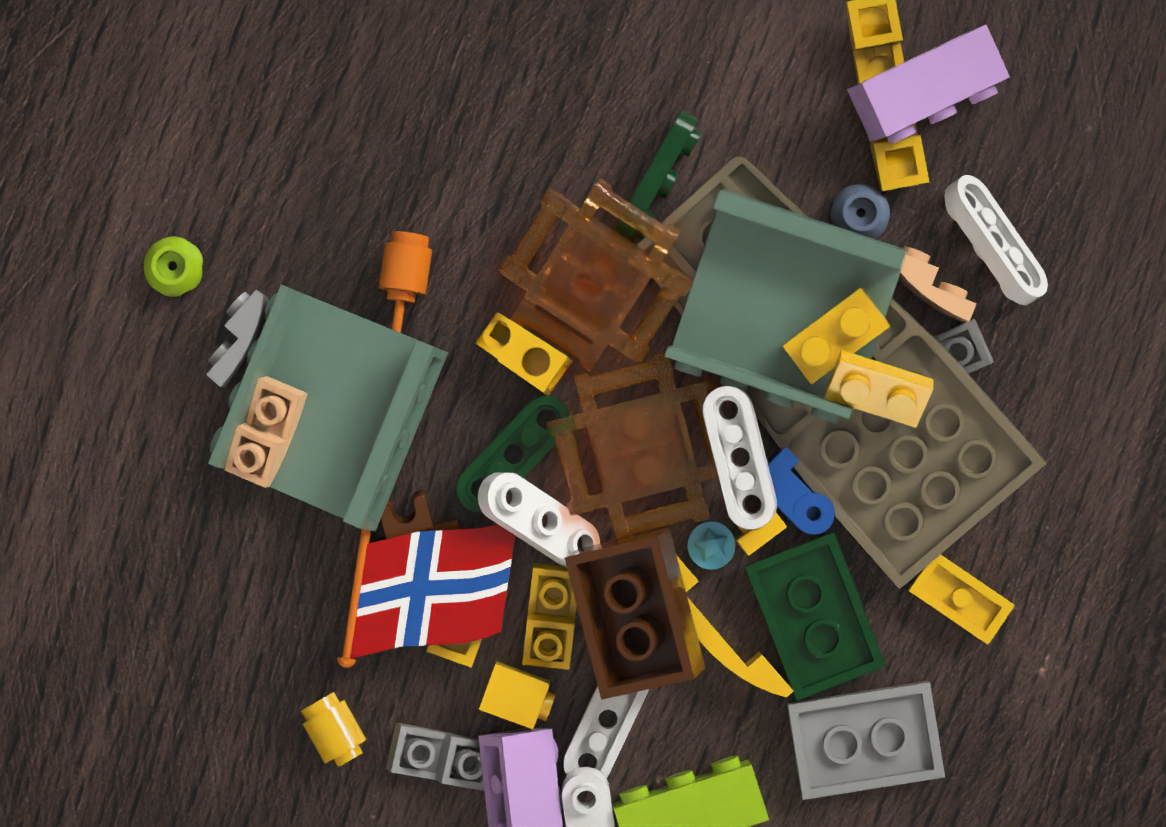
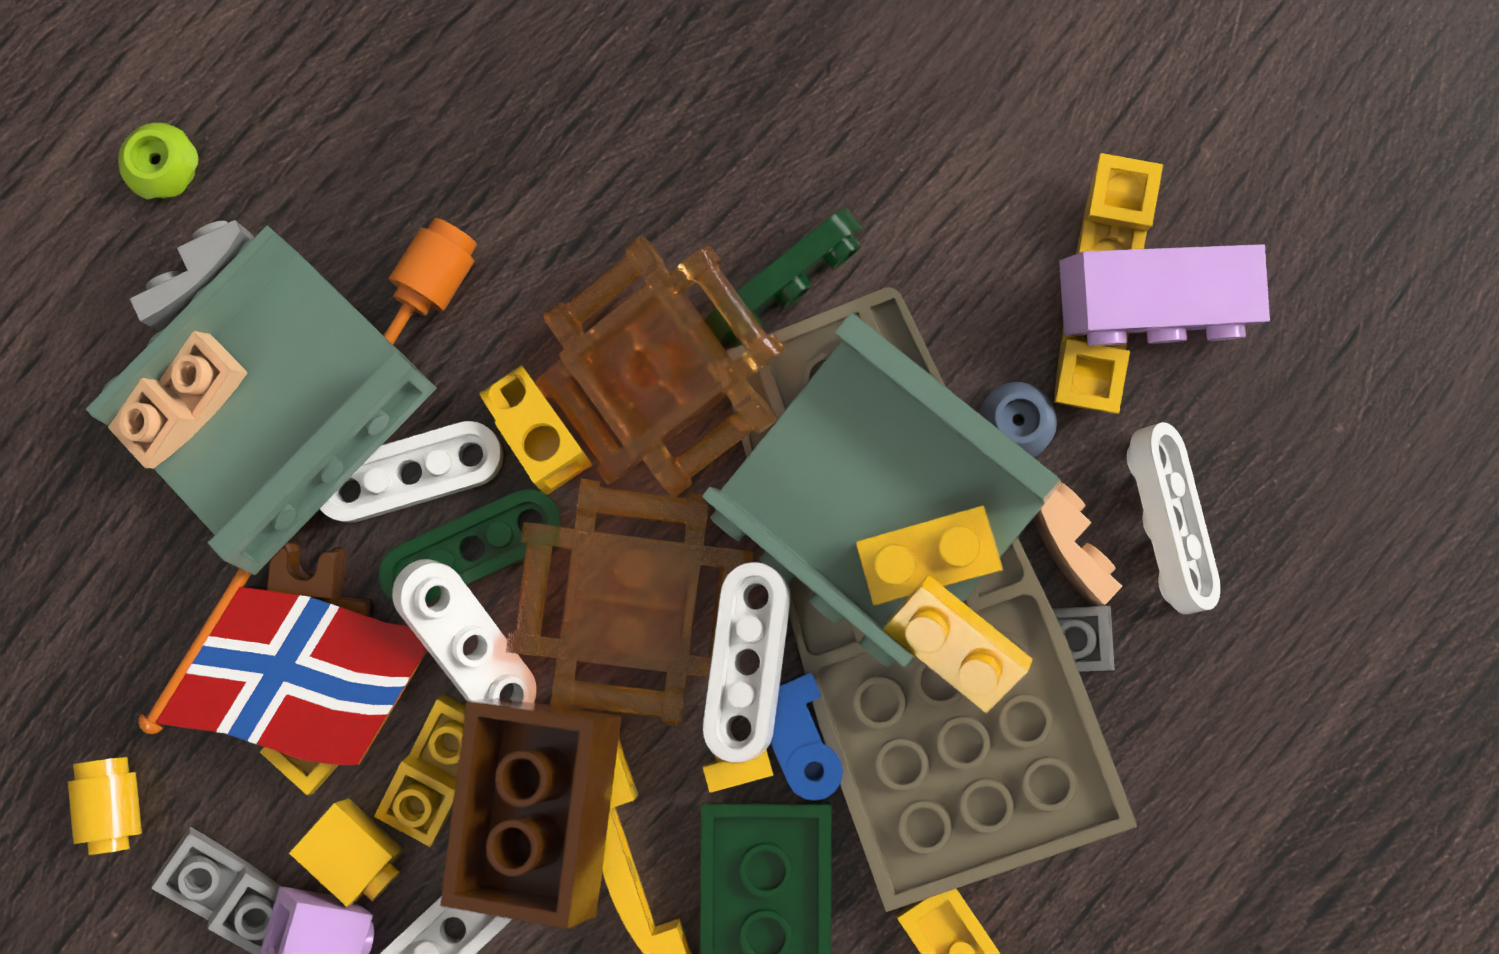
camera: 25 degrees right, 5 degrees down
medium azure tile [687,521,735,570] -> none
none -> white plate [320,421,504,523]

